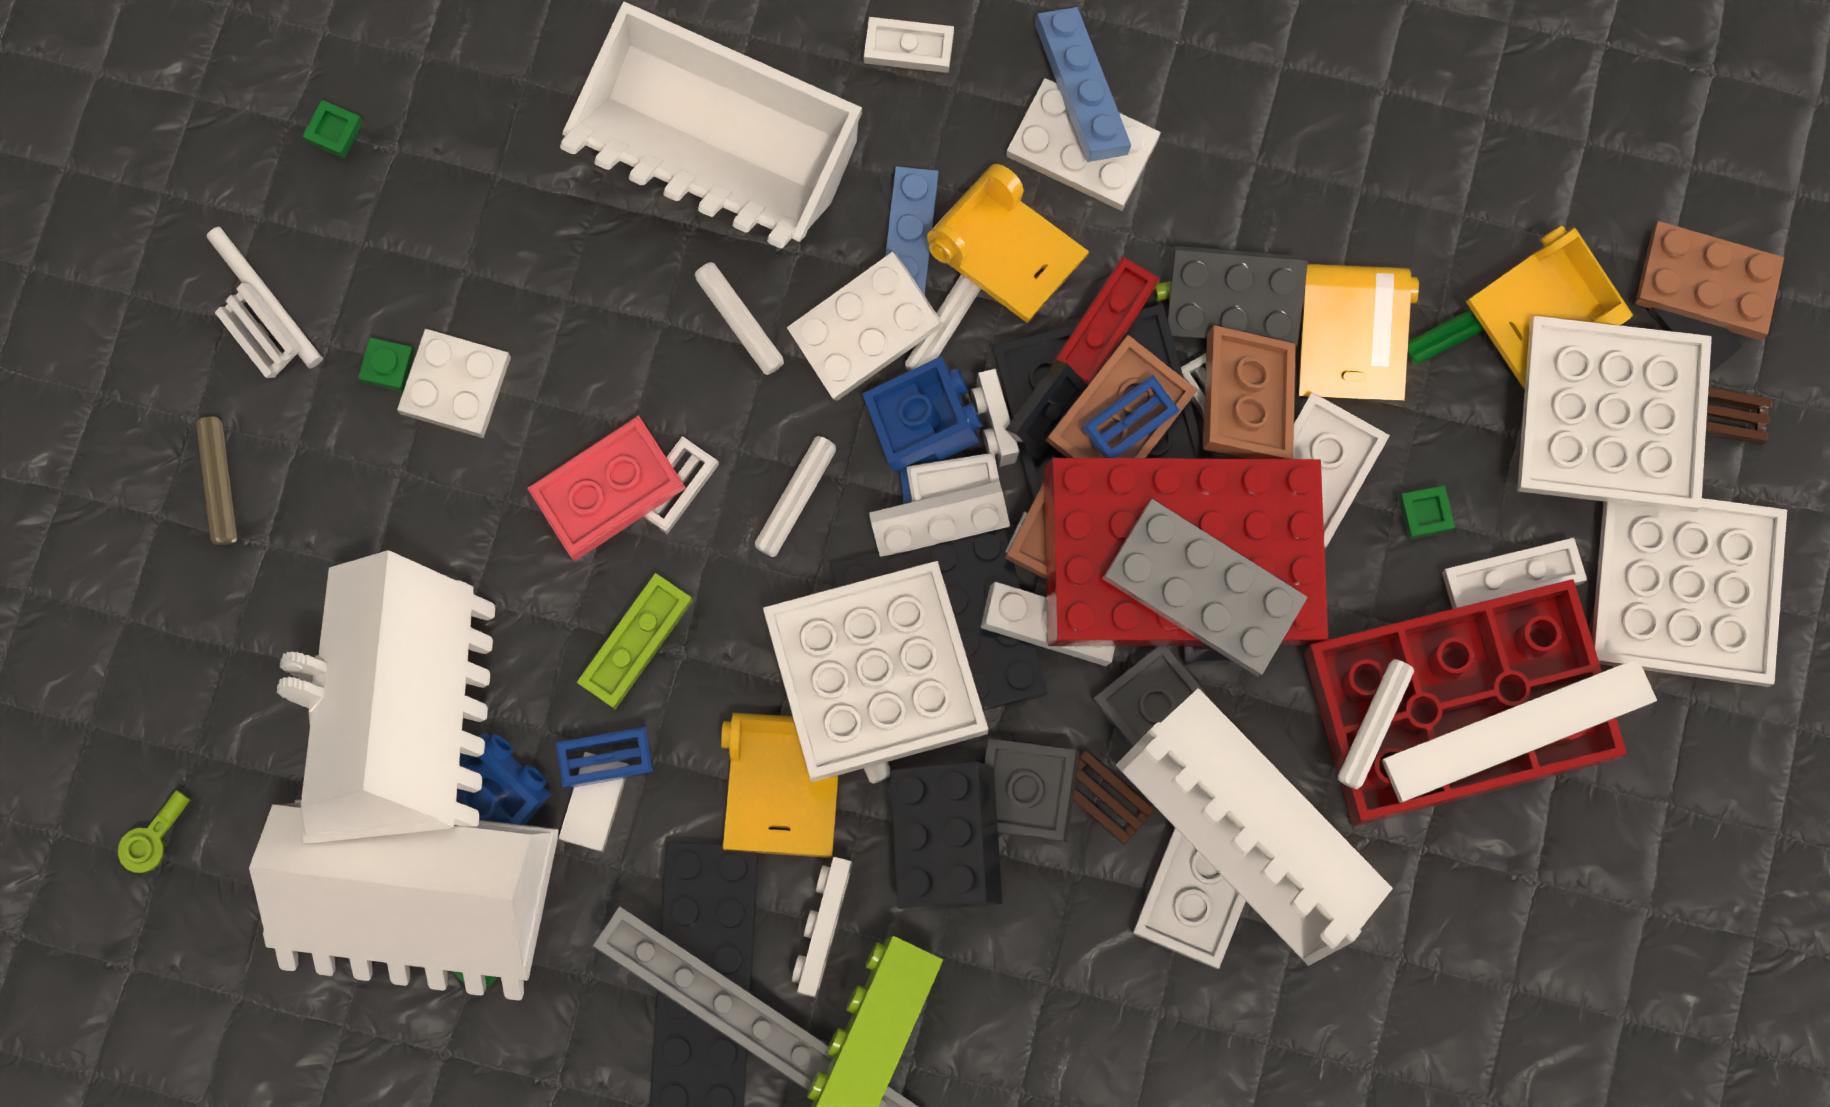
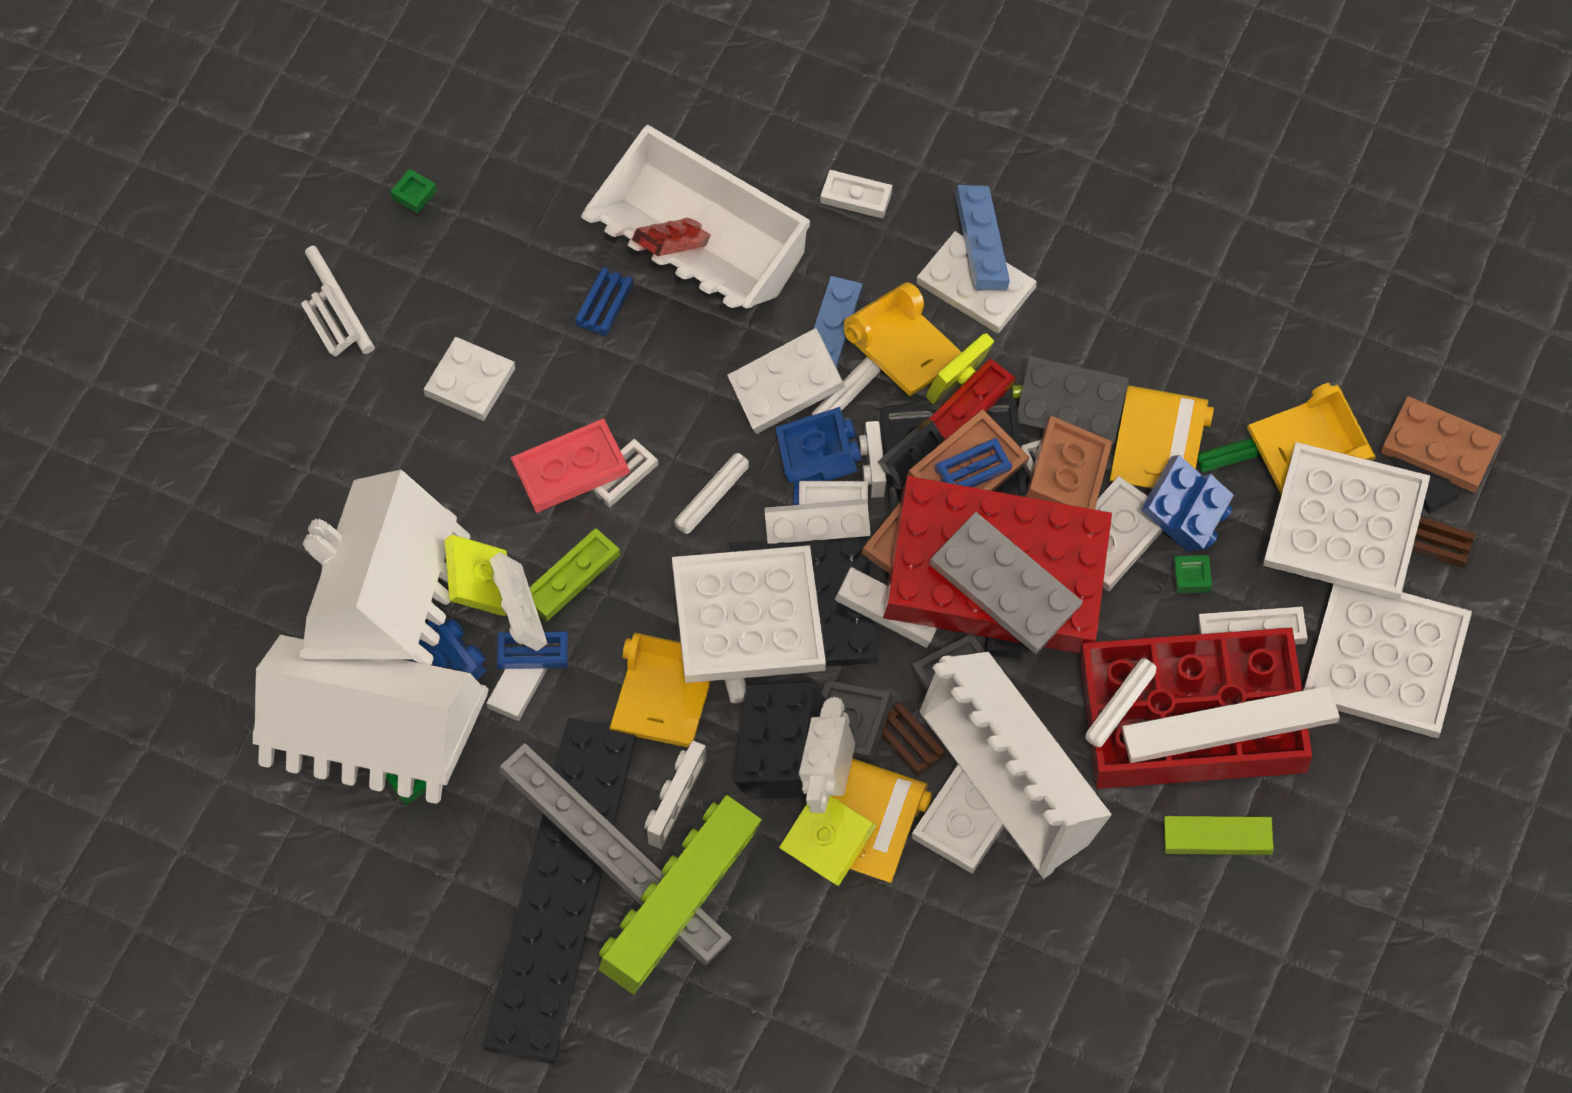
camera: 10 degrees right, 15 degrees down
lime plate [118,790,191,873] -> none
dark tan axle [196,416,237,545] -> none
green plate [358,338,415,392] -> none
white axle [695,262,784,375] -> none
none -> neon yellow plate [445,535,507,616]
none -> white plate [490,552,548,651]
none -> blue tile [575,267,633,336]
none -> clear red plate [632,217,711,256]
none -> neon yellow plate [779,796,877,886]
none -> white hinge [799,696,856,813]
none -> yellow door [832,758,932,884]
none -> neon yellow plate [926,333,995,404]
none -> plate [1141,455,1234,552]
none -> lime tile [1164,816,1273,855]

